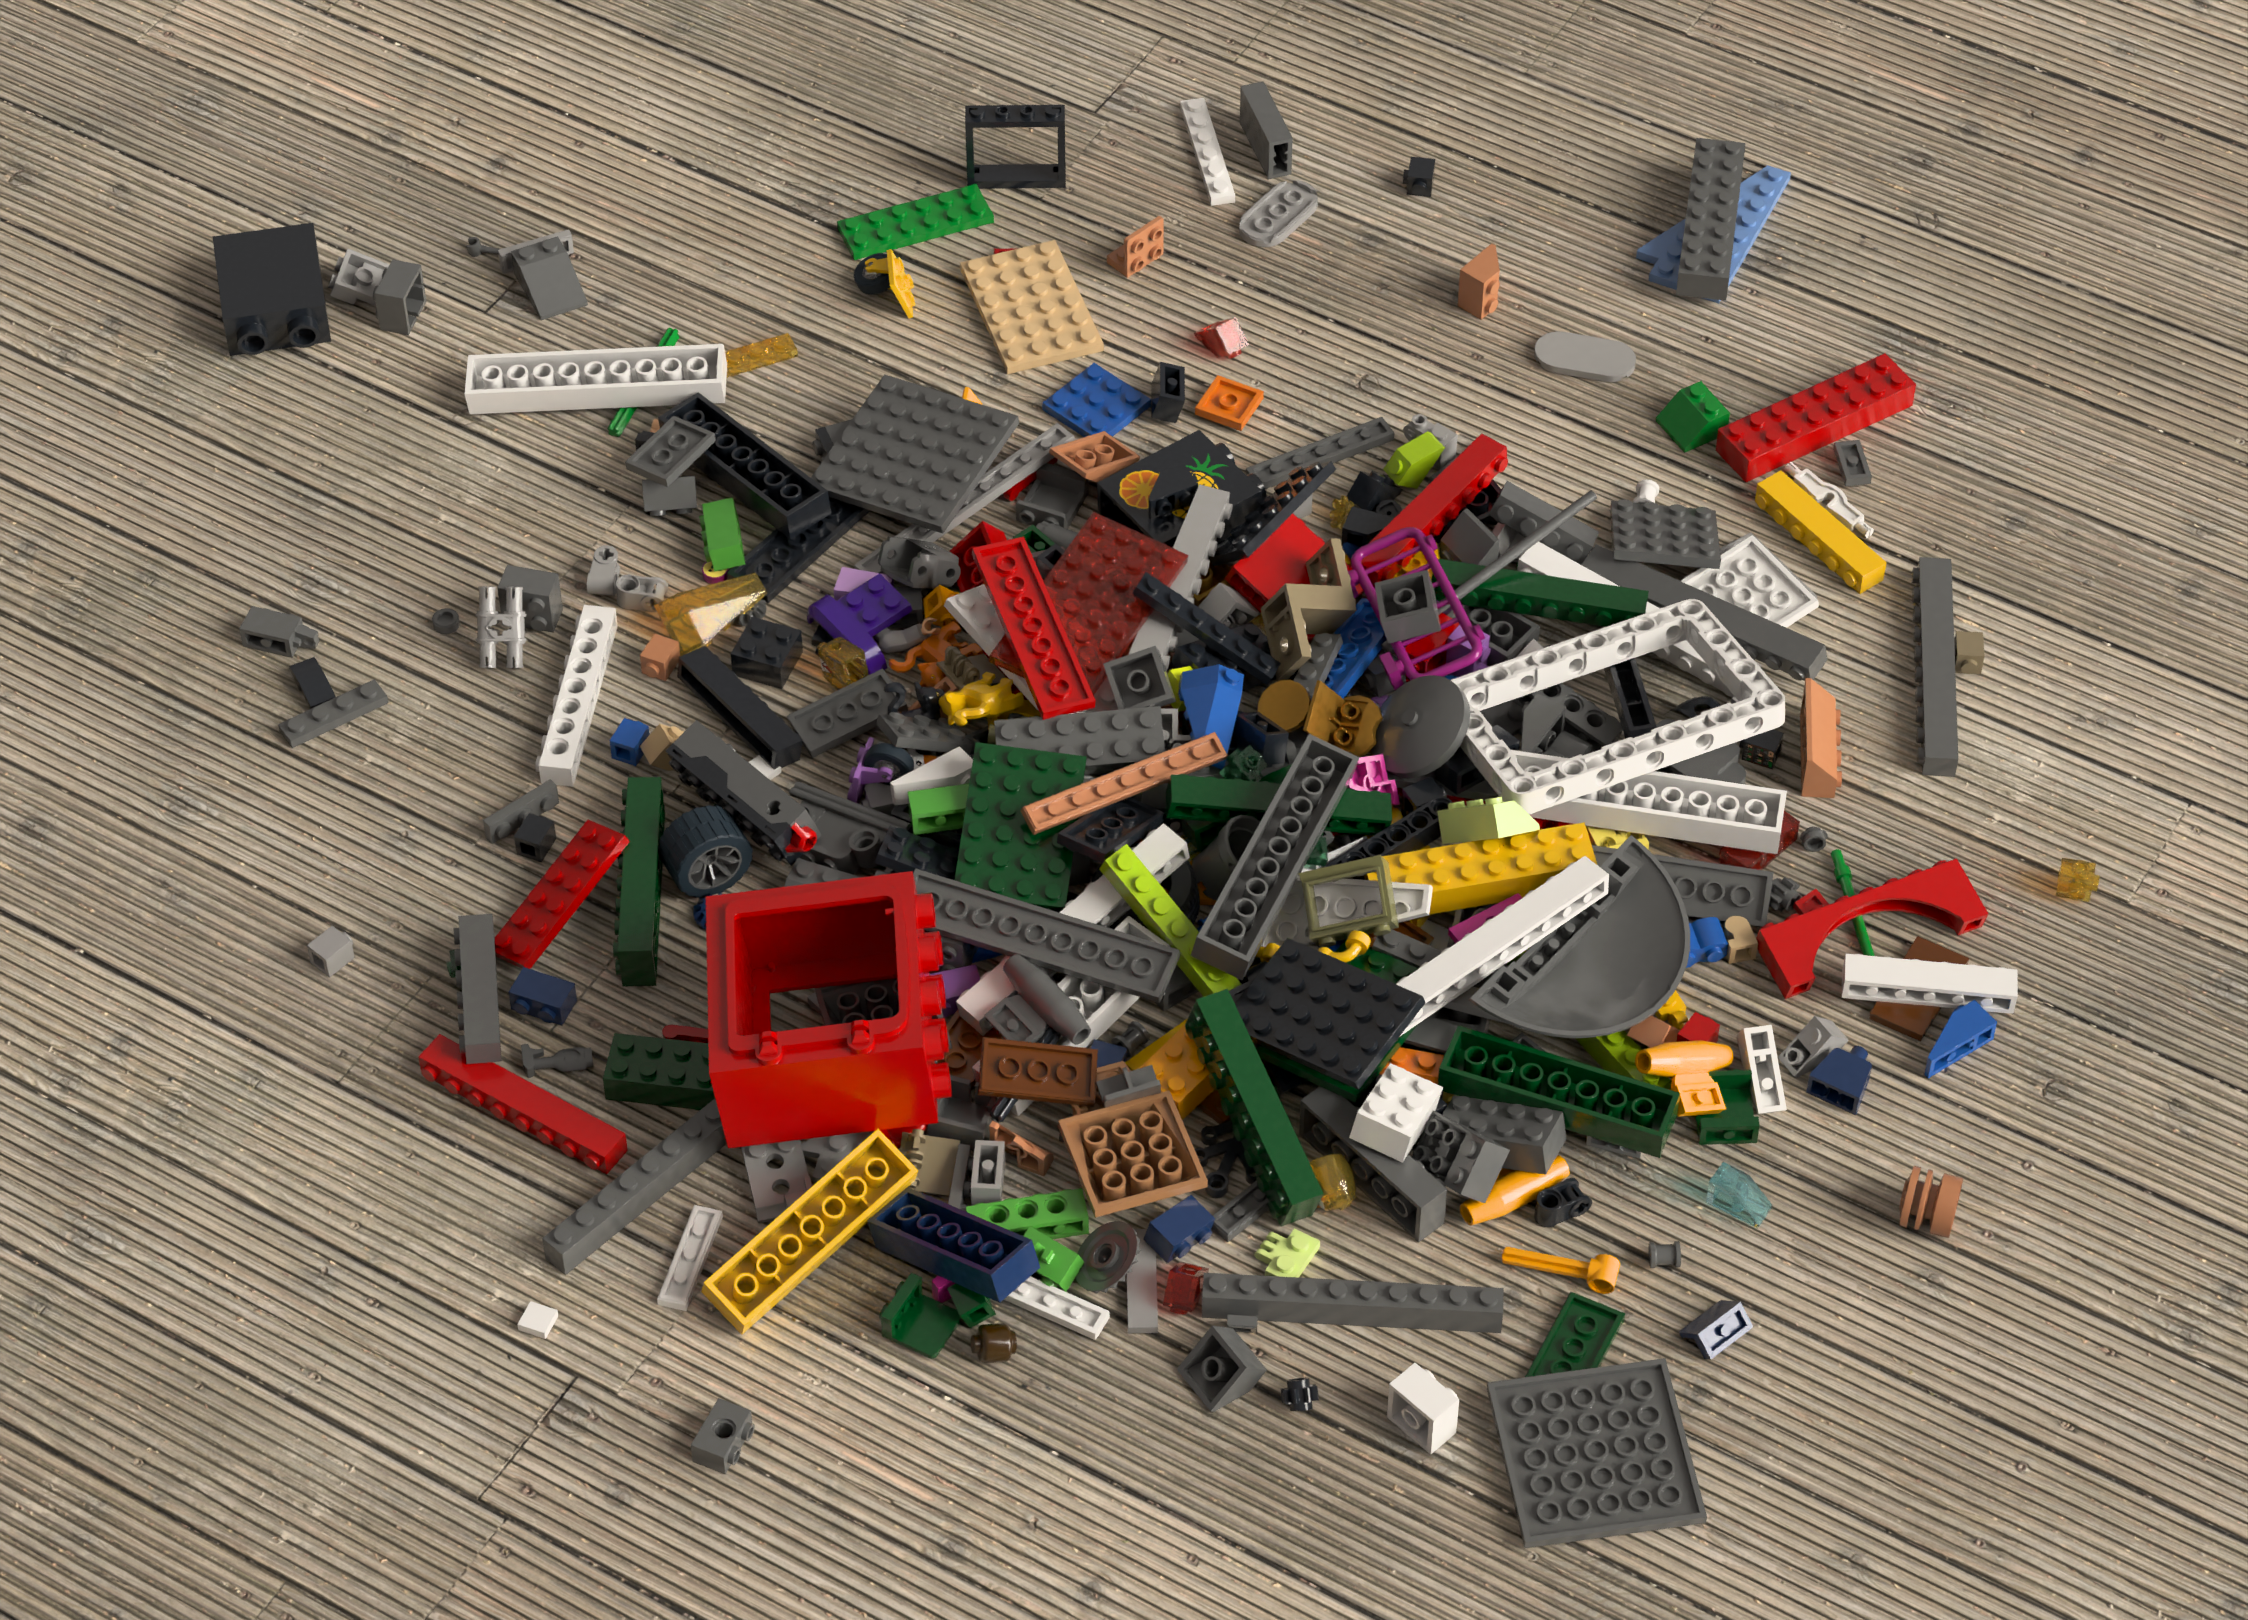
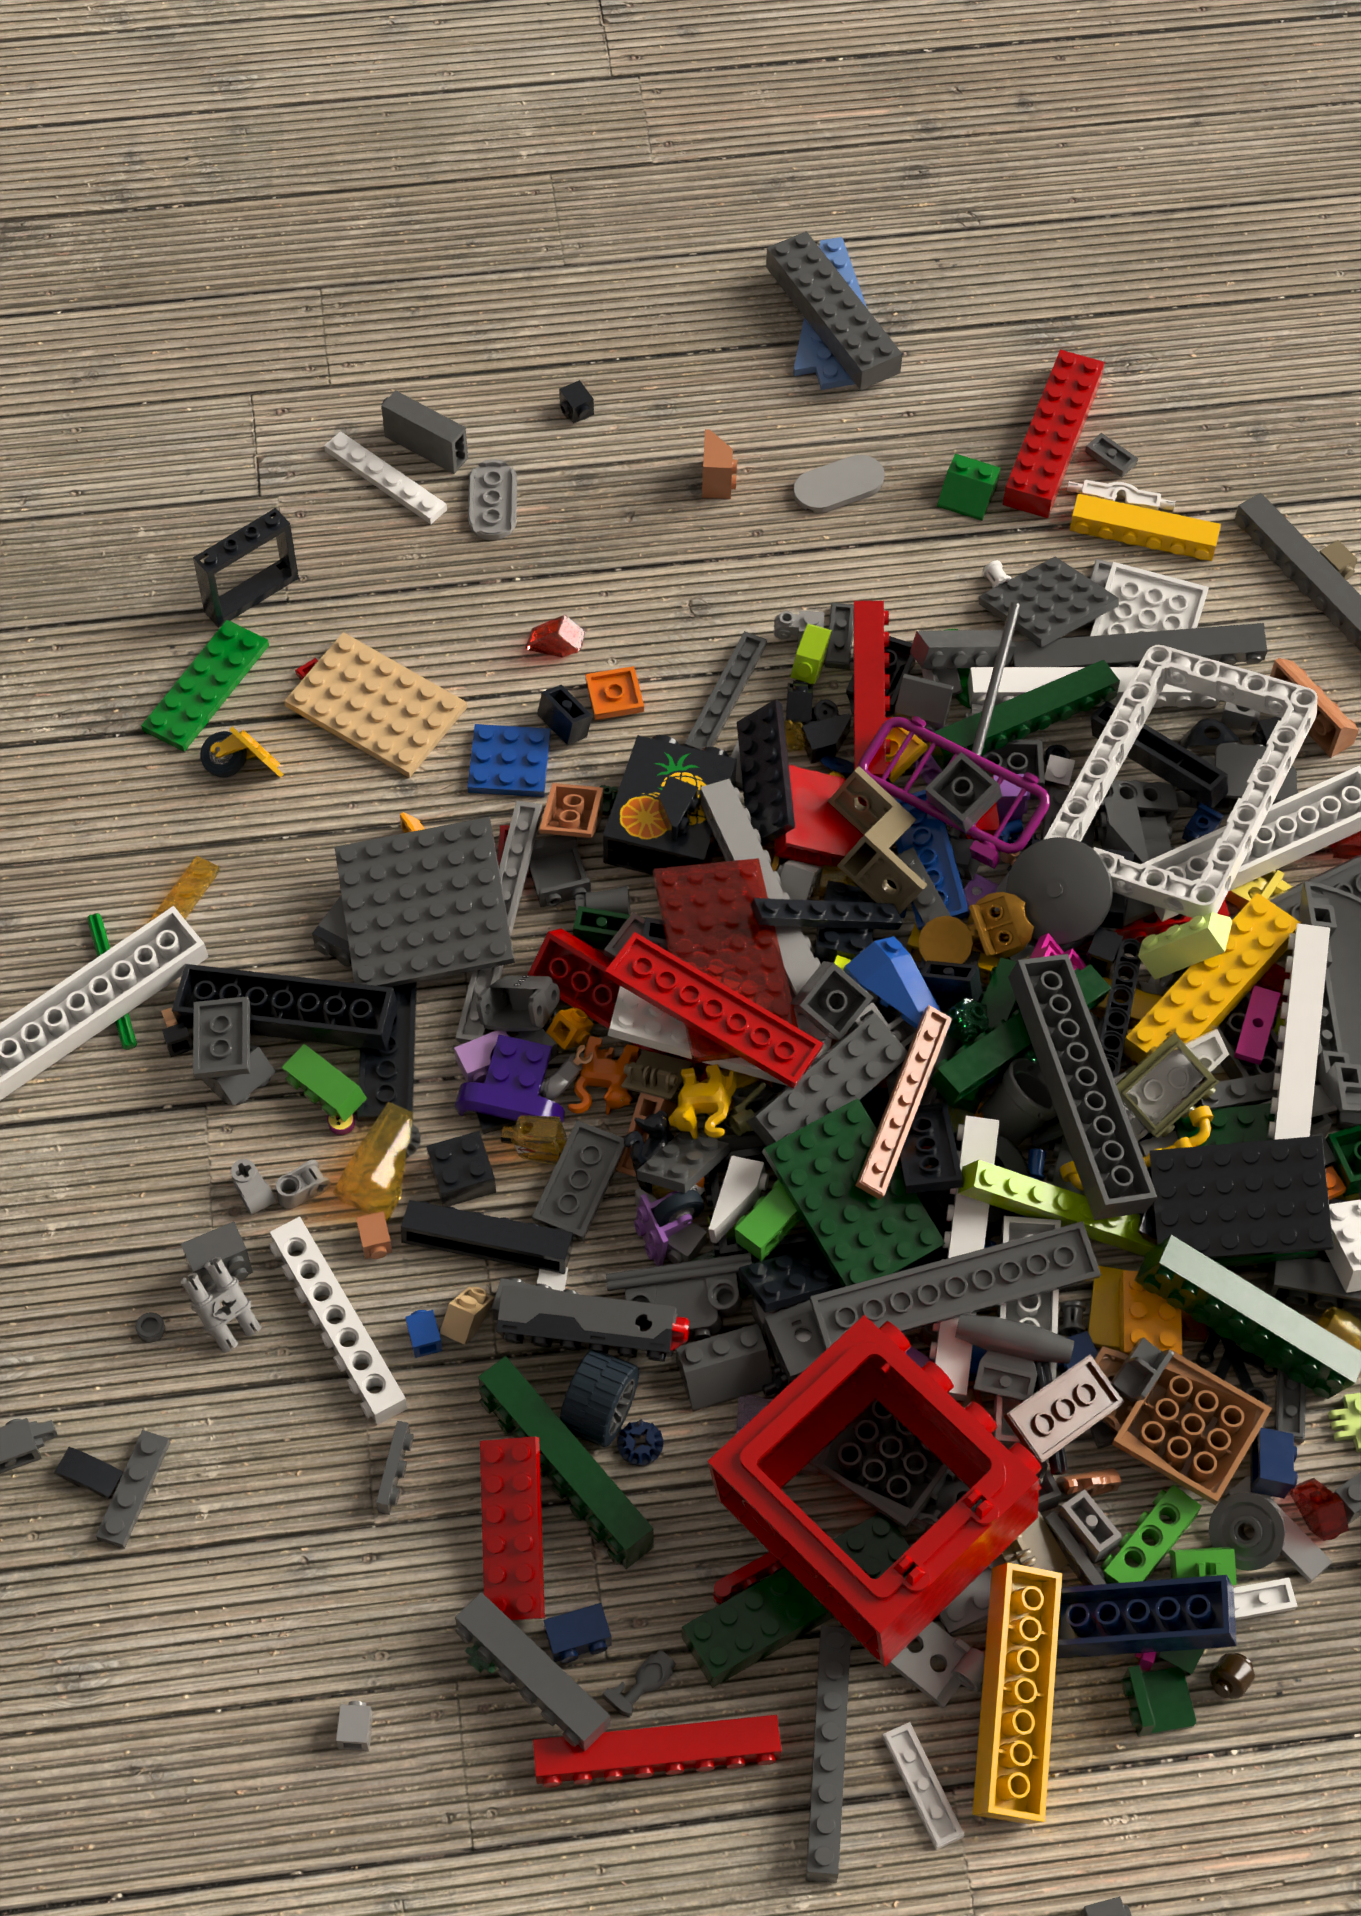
camera: 40 degrees left, 10 degrees up
black brick [514,813,556,862] -> none
nougat bracket [1107,216,1164,278] -> none

